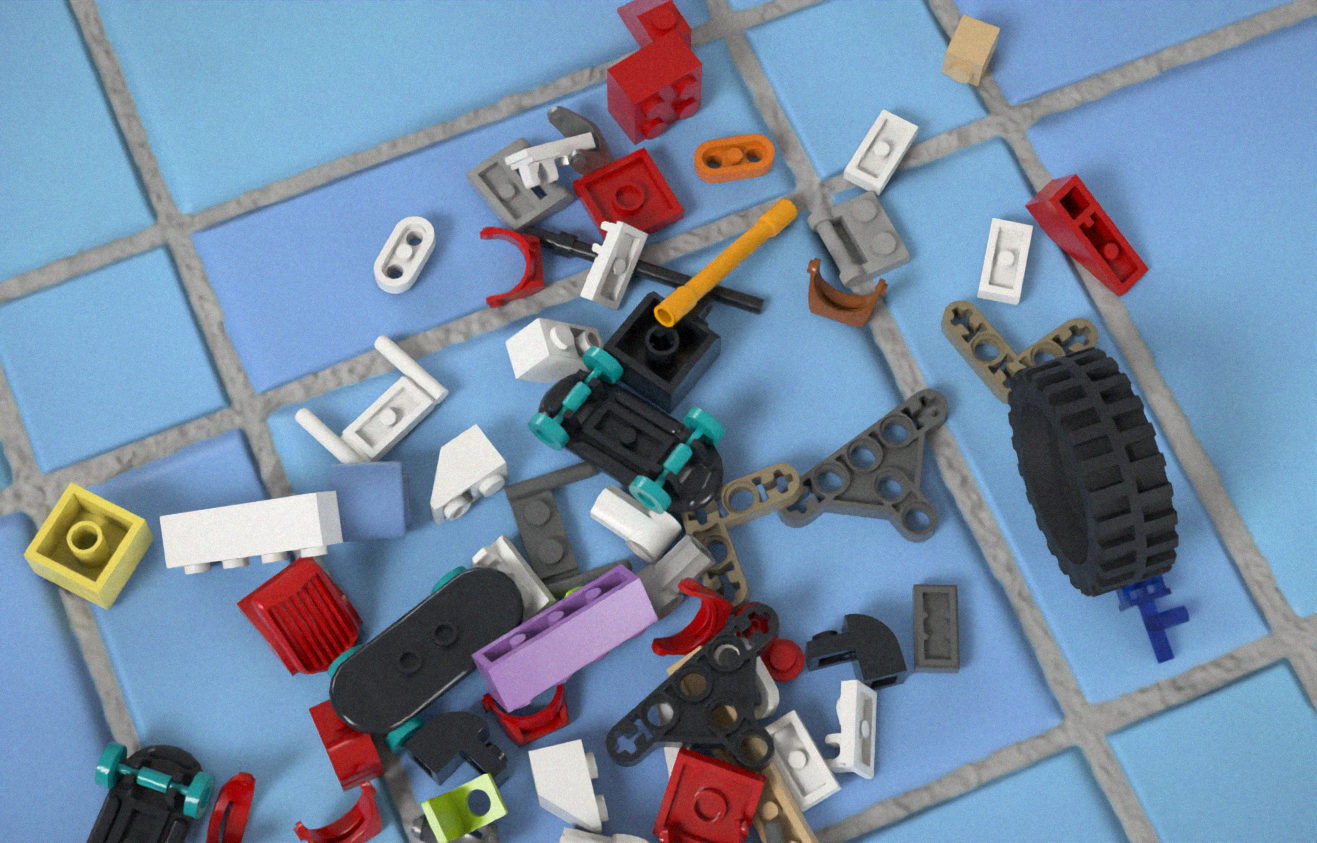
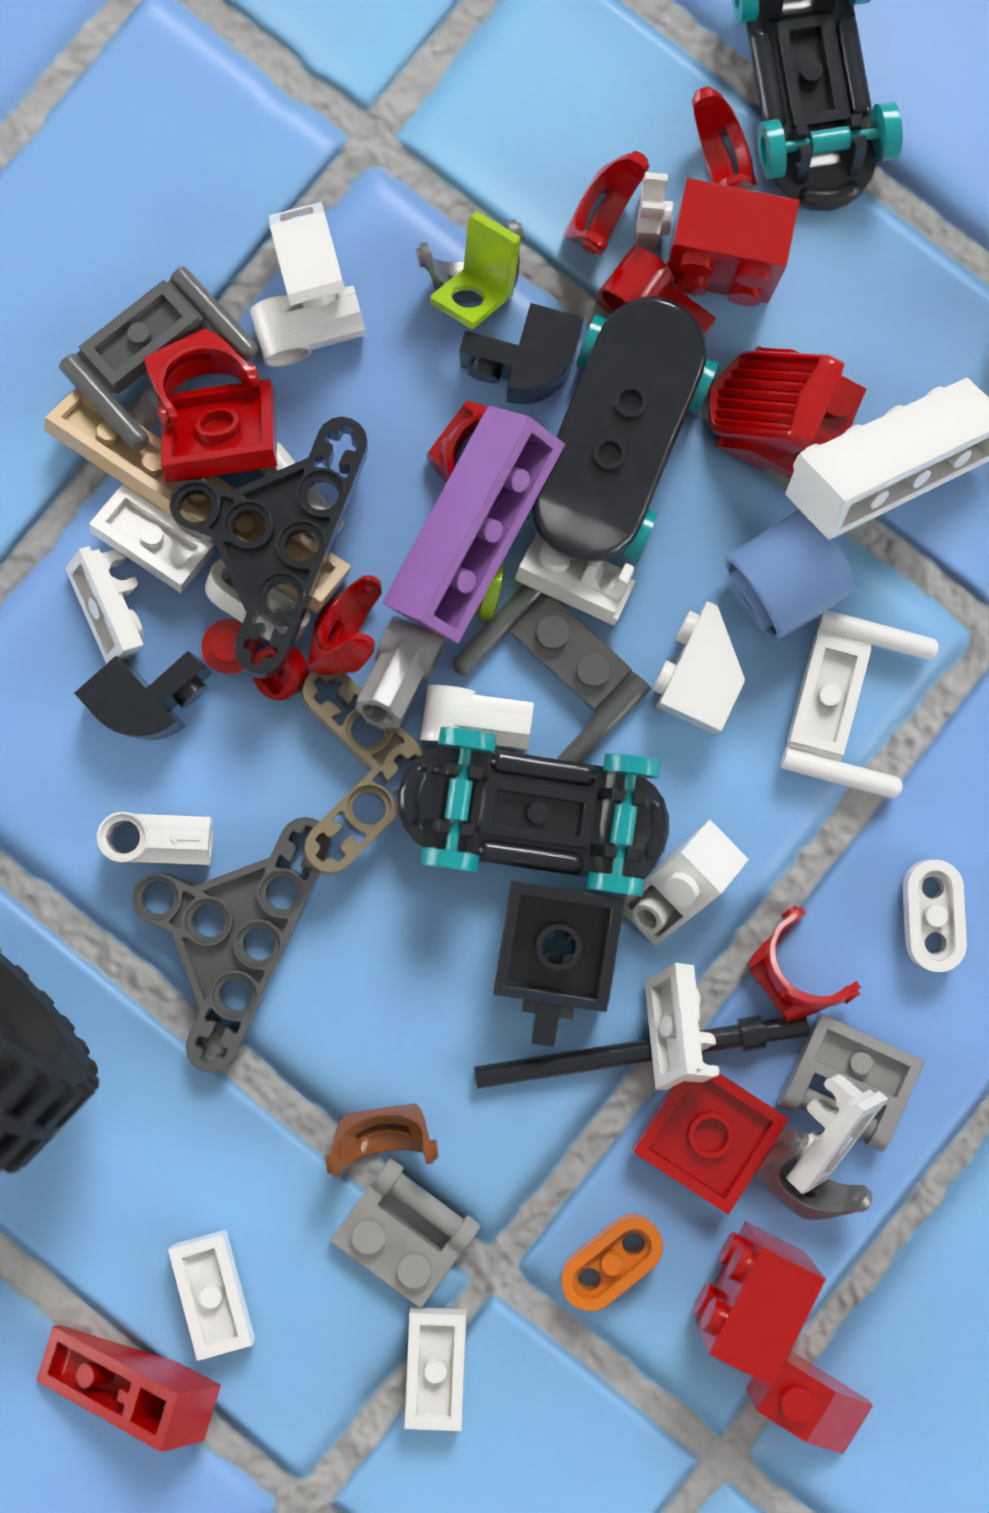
camera: 155 degrees right, 20 degrees up
white slope [528,739,609,835] -> none
light orange piece [654,199,798,327] -> none
dark grey plate [912,584,960,673] -> none
dark tan beam [941,301,1098,405] -> none
none -> white piece [97,811,214,866]
none -> white plate [634,172,673,254]
none -> red brick [666,178,800,306]

